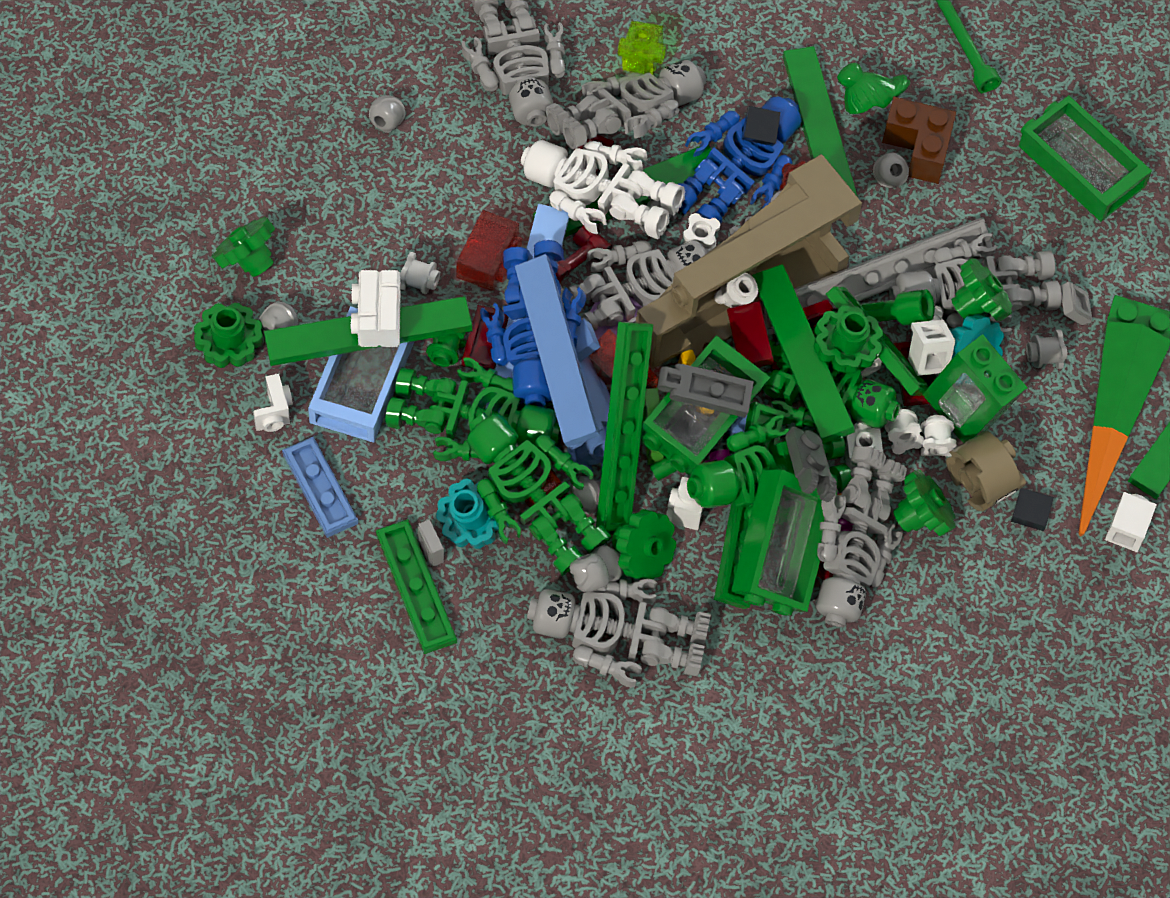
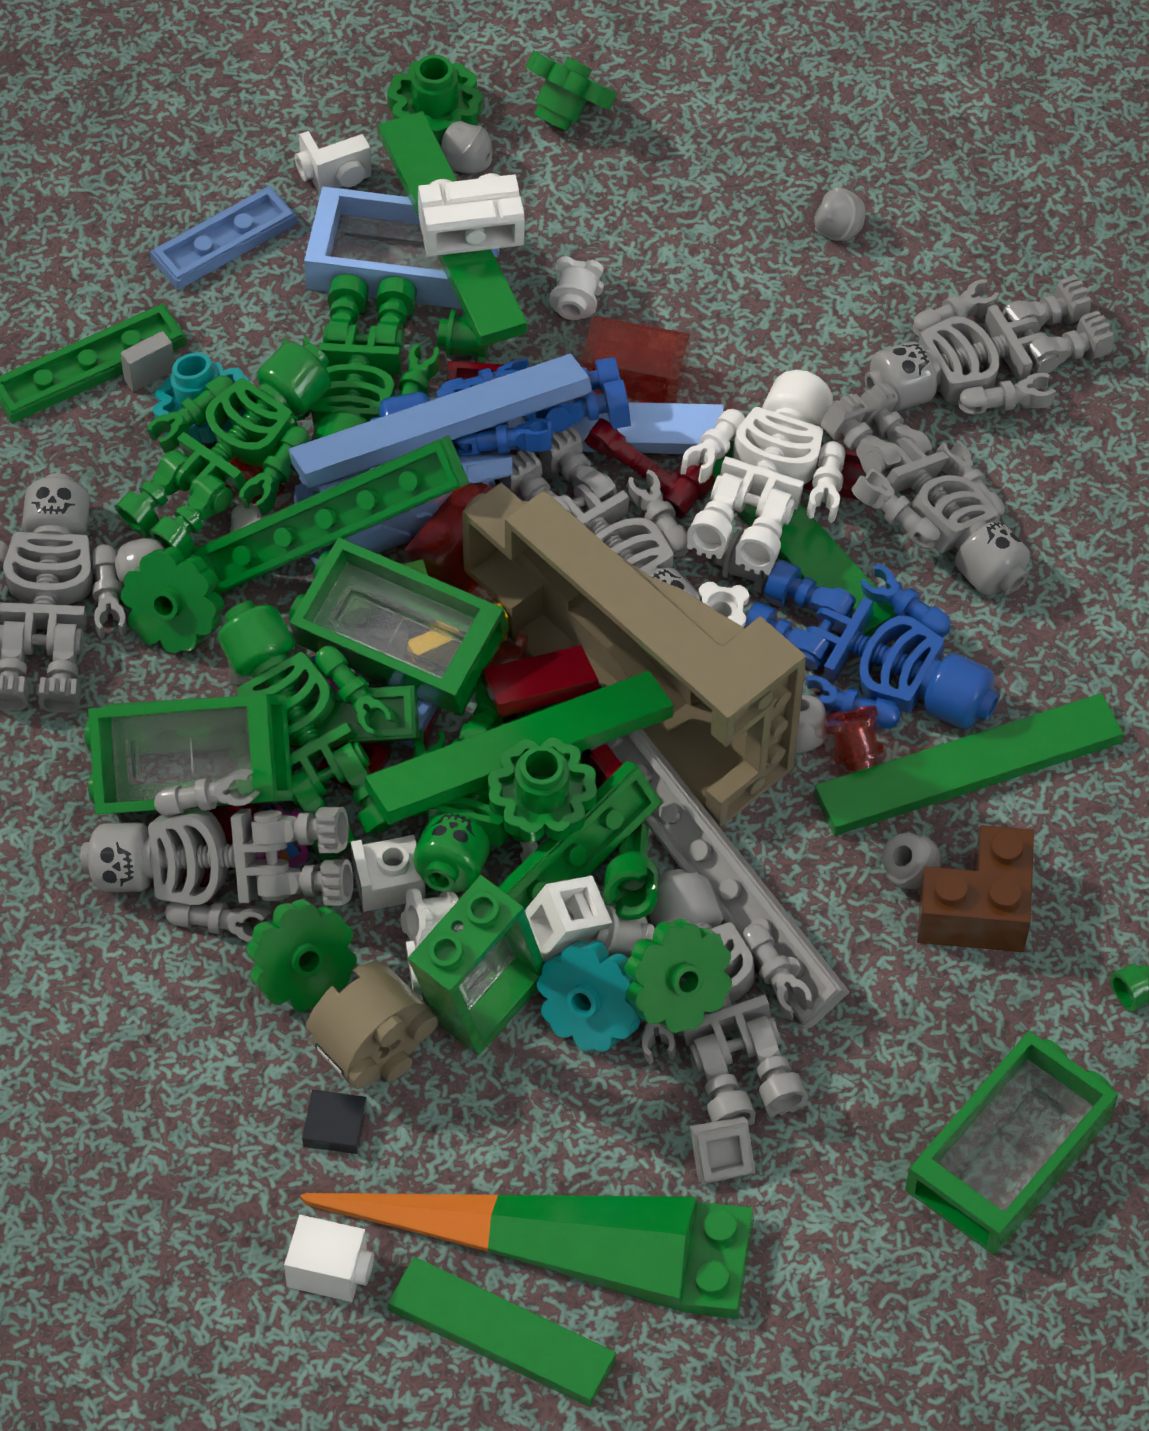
camera: 85 degrees right, 5 degrees down
light grey piece [570,553,609,592] -> none
clear neon green brick [618,21,666,75] -> none
dark grey hinge [657,364,754,418] -> none
white brick [714,273,758,308] -> none
black tile [742,106,781,146] -> none
dark grey hinge [785,426,837,502] -> none
green hair [837,63,910,114] -> none
light grey brick [1026,329,1067,369] -> none

